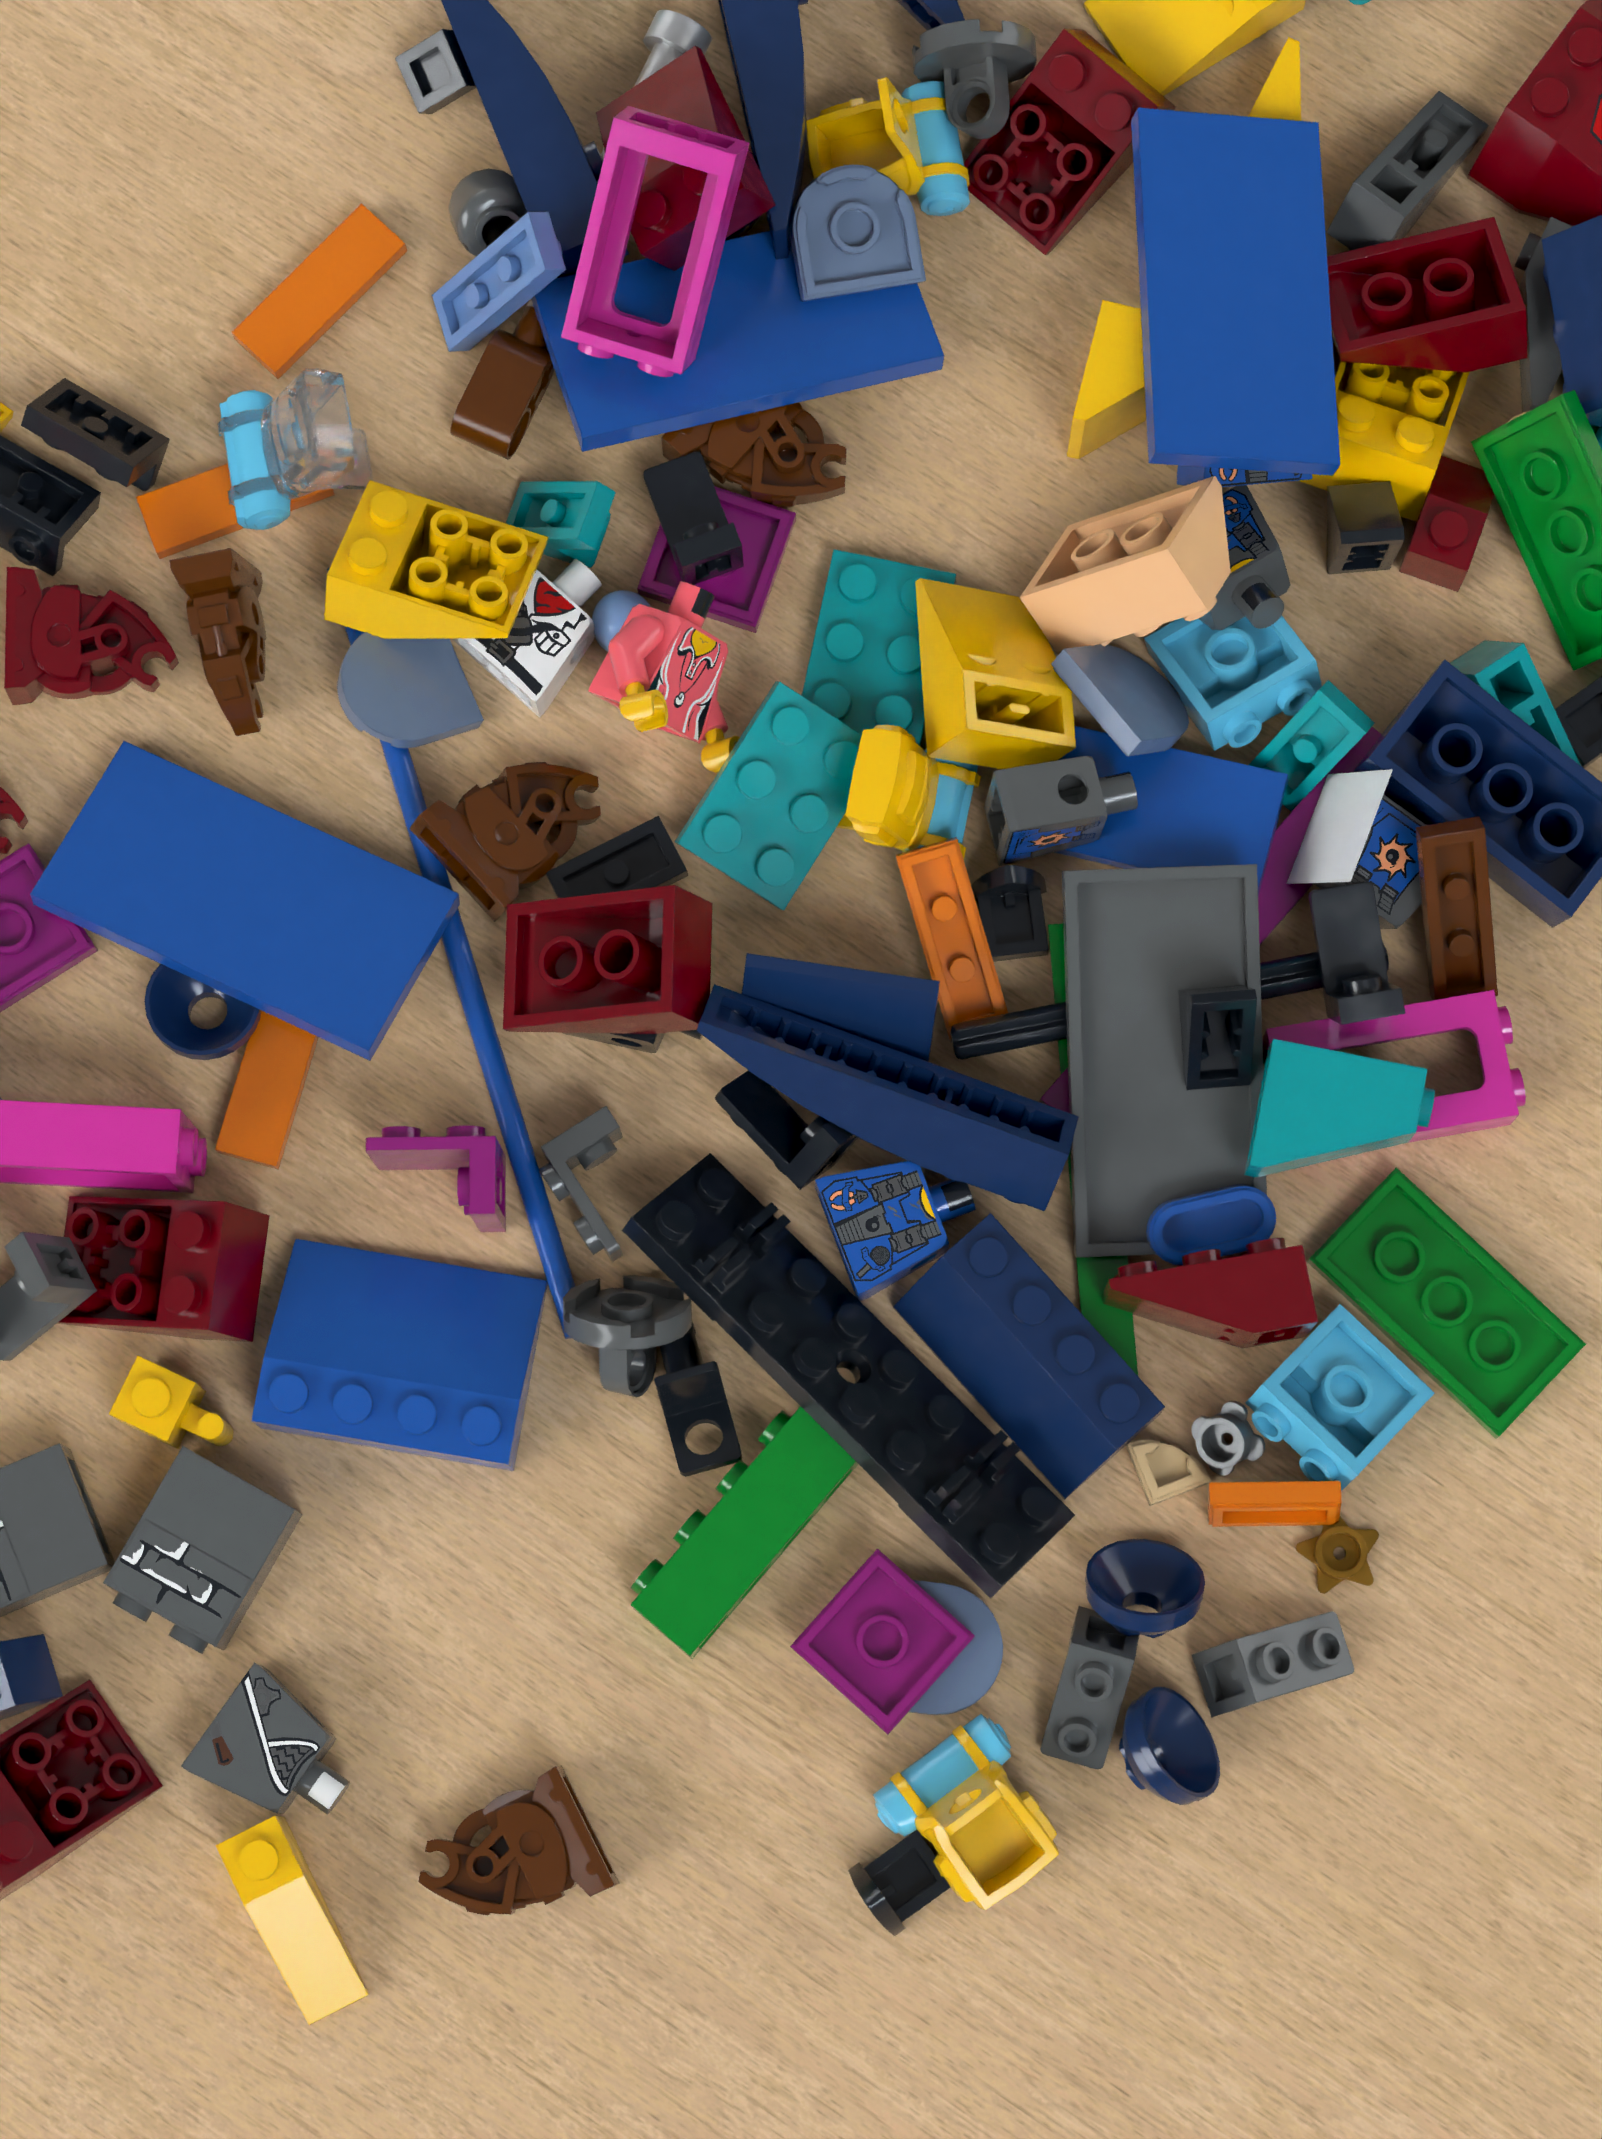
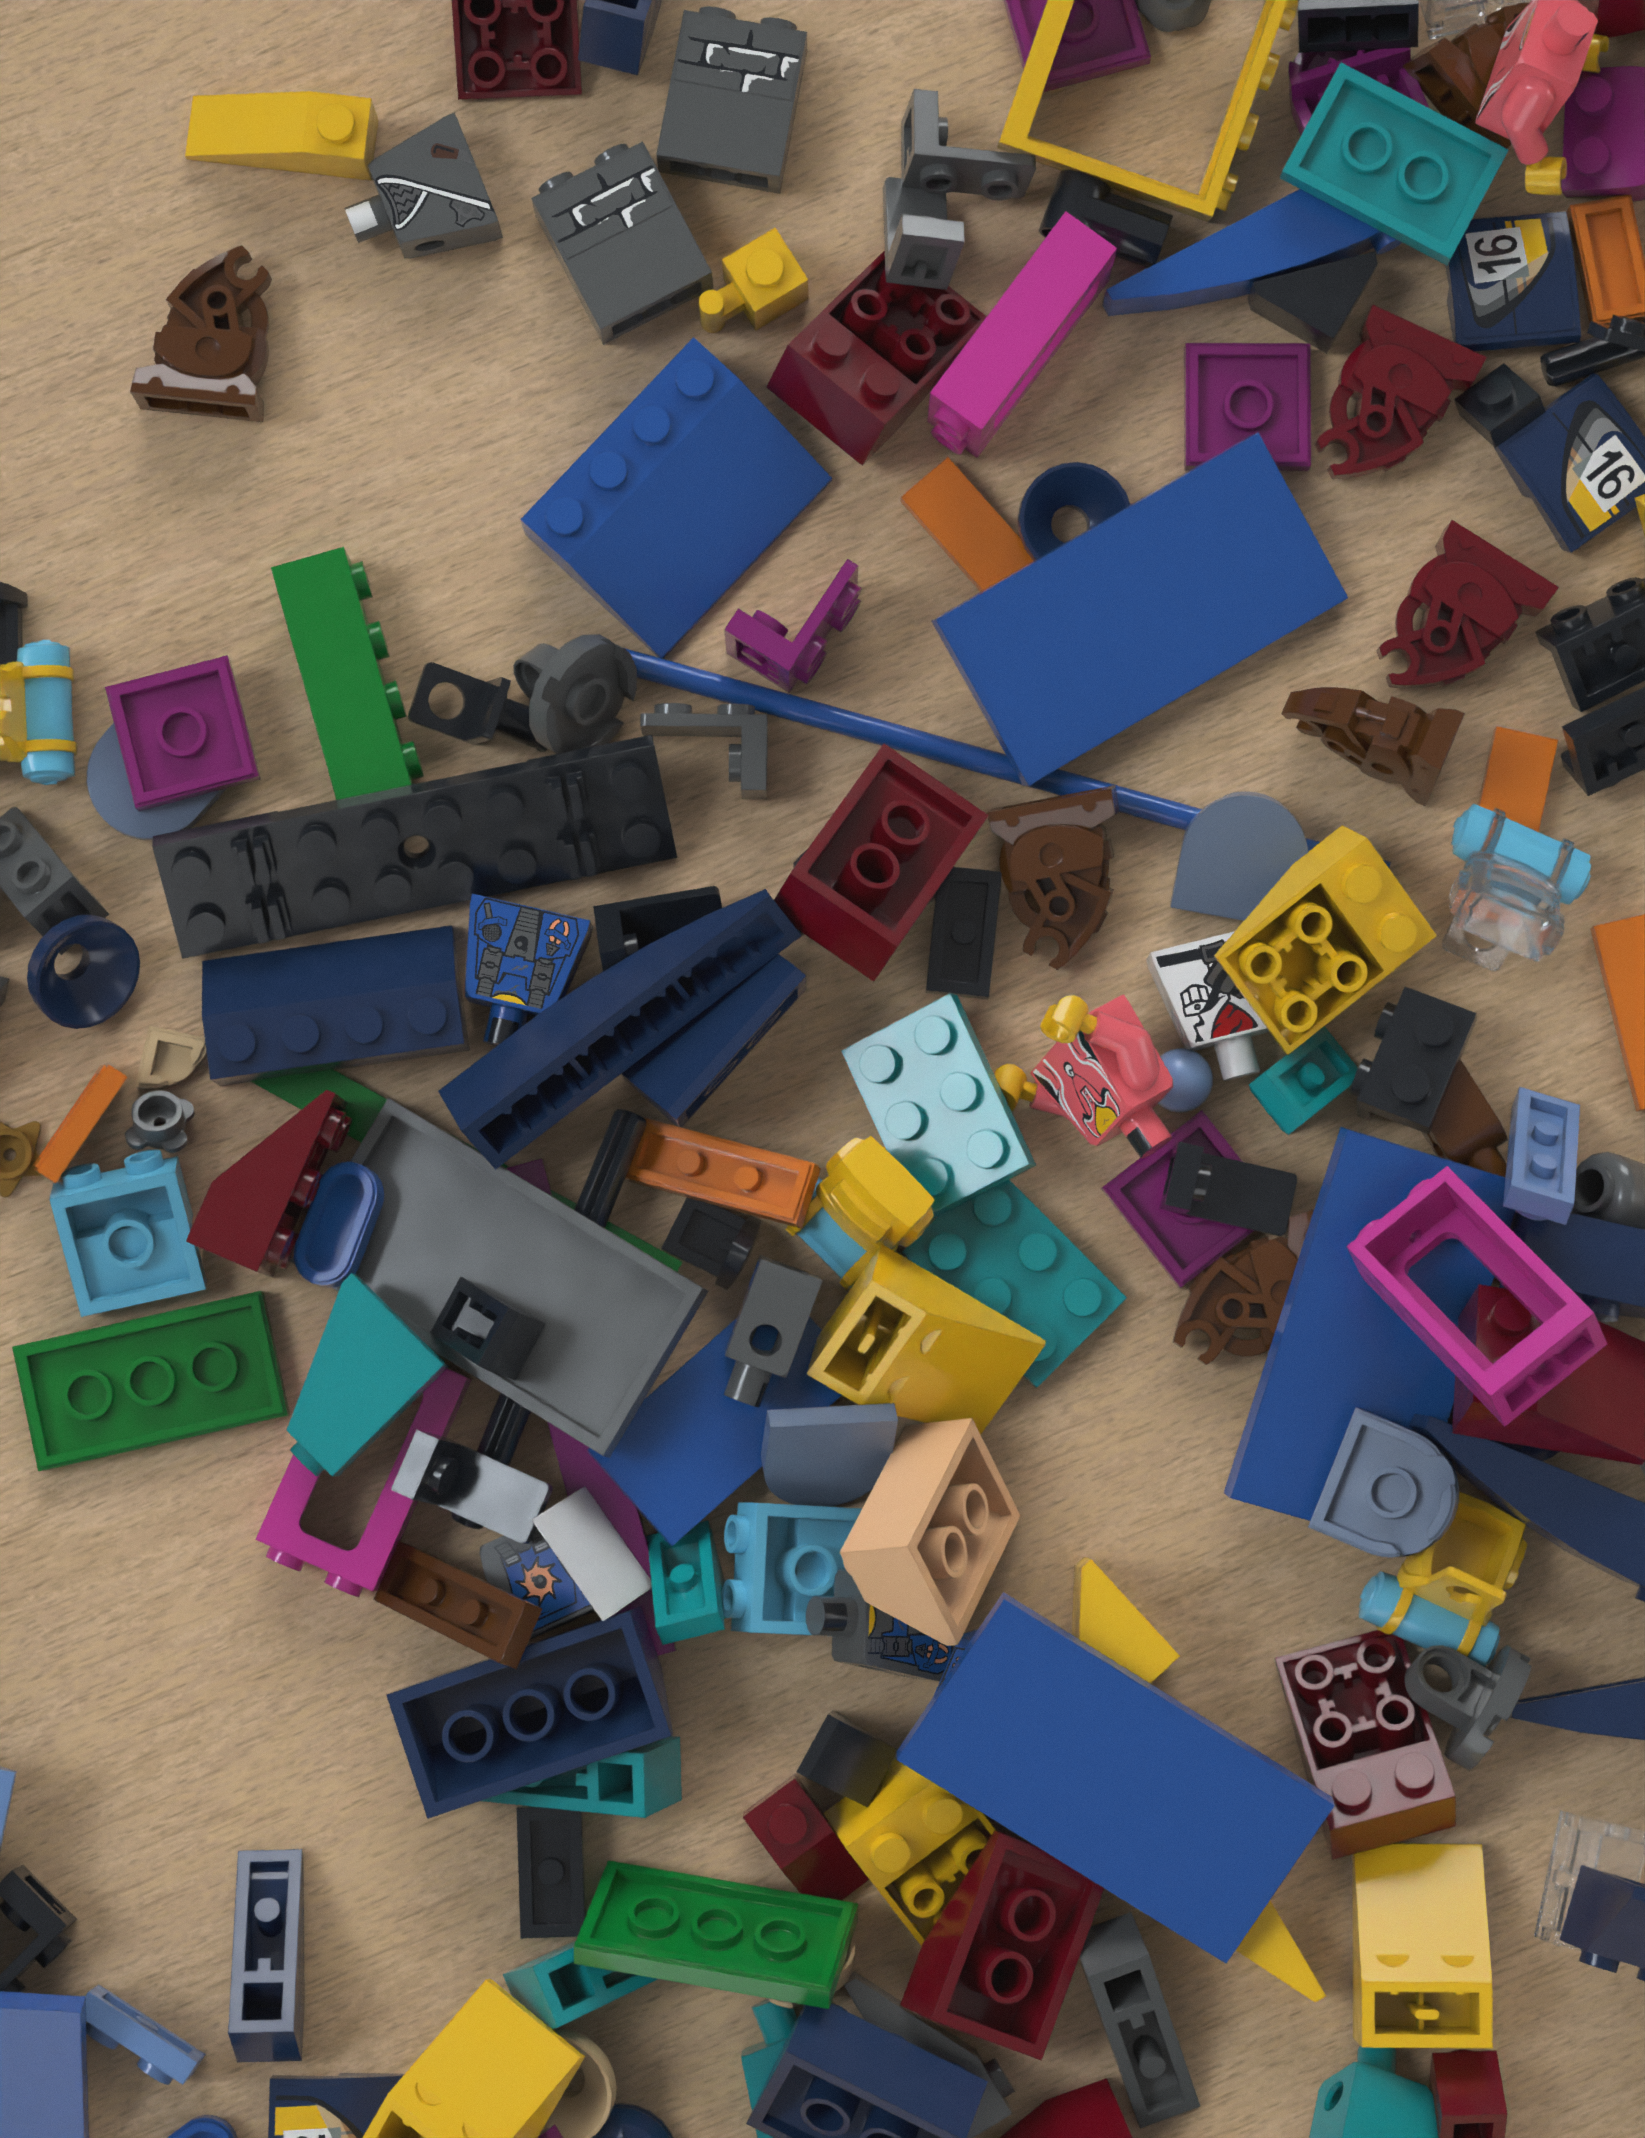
camera: 120 degrees right, 5 degrees up
none -> black bracket [1350,987,1477,1134]

